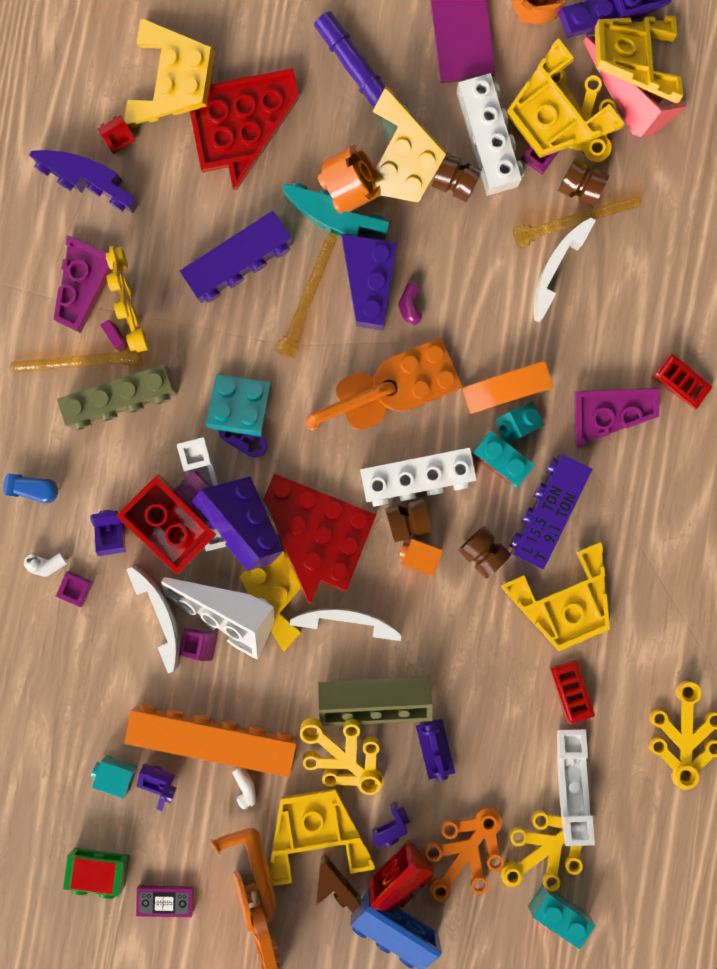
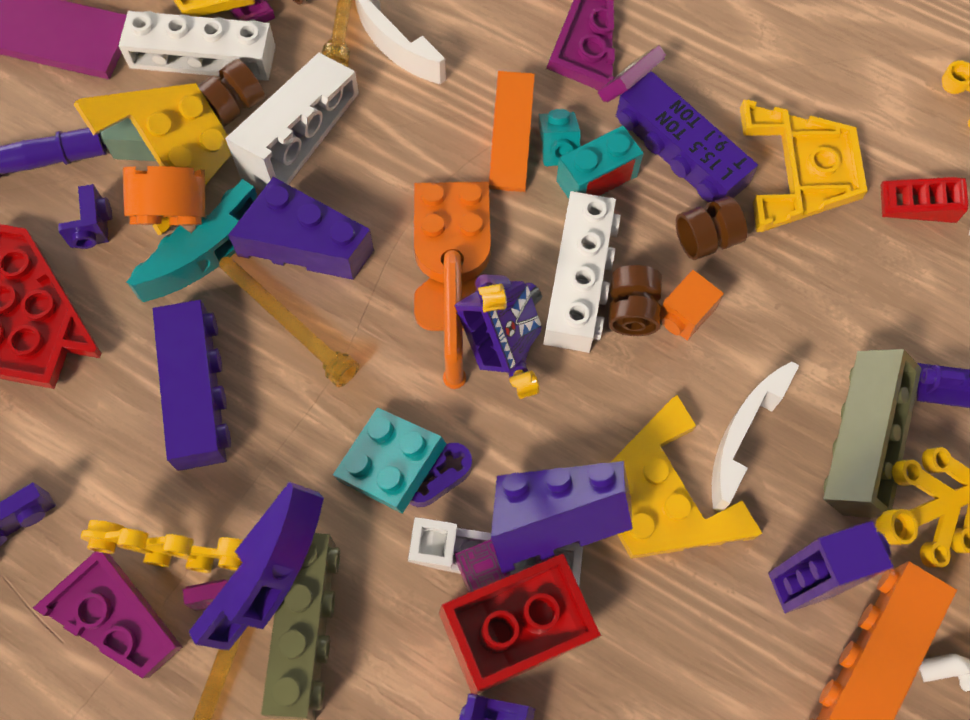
camera: 70 degrees left, 20 degrees down
white slope [126,566,180,673] -> none
white wedge [161,577,275,660] -> none
magenta slope [179,628,217,661] -> none
red wing [263,474,377,603] -> none
magenta arm [398,283,422,325] -> none
none -> dark purple bracket [58,184,112,249]
none -> dark purple slope [188,481,324,651]
none -> white wedge [225,53,359,190]
none -> torso [455,274,542,399]
none -> magenta tile [597,45,666,103]
none -> dark purple brick [768,521,894,613]

